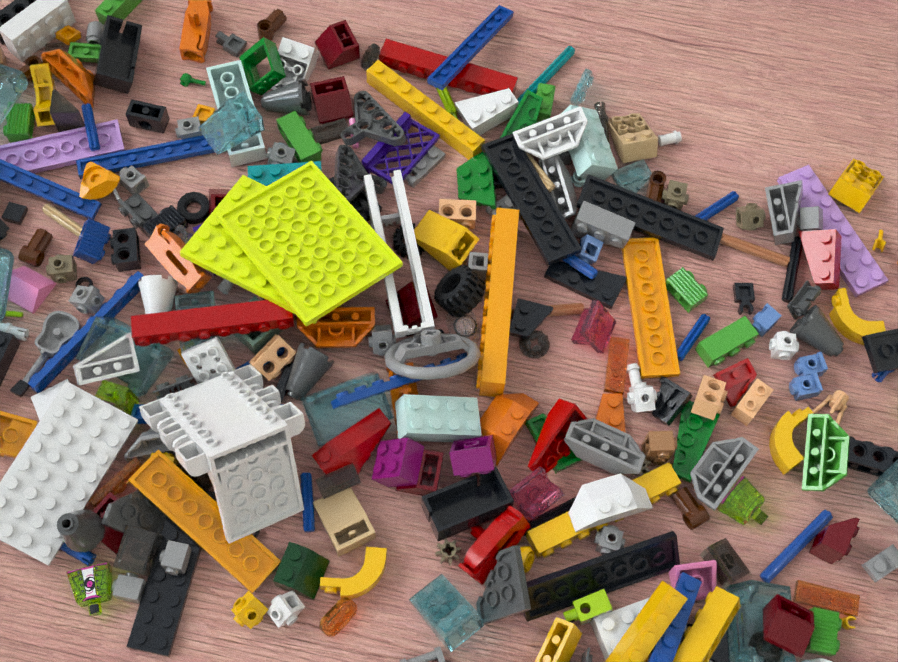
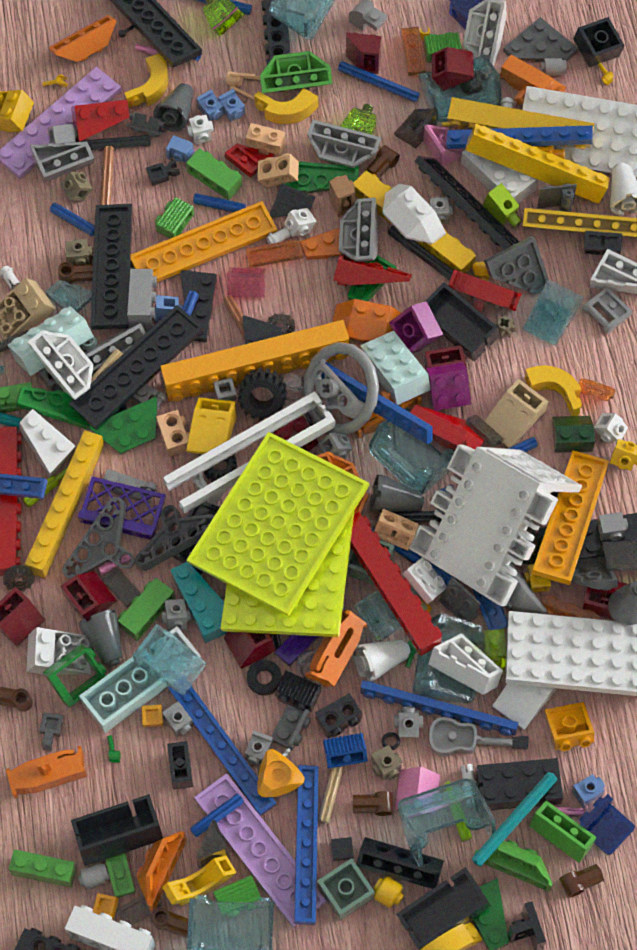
camera: 105 degrees left, 0 degrees up
clear pink bracket [509,466,564,521] -> none

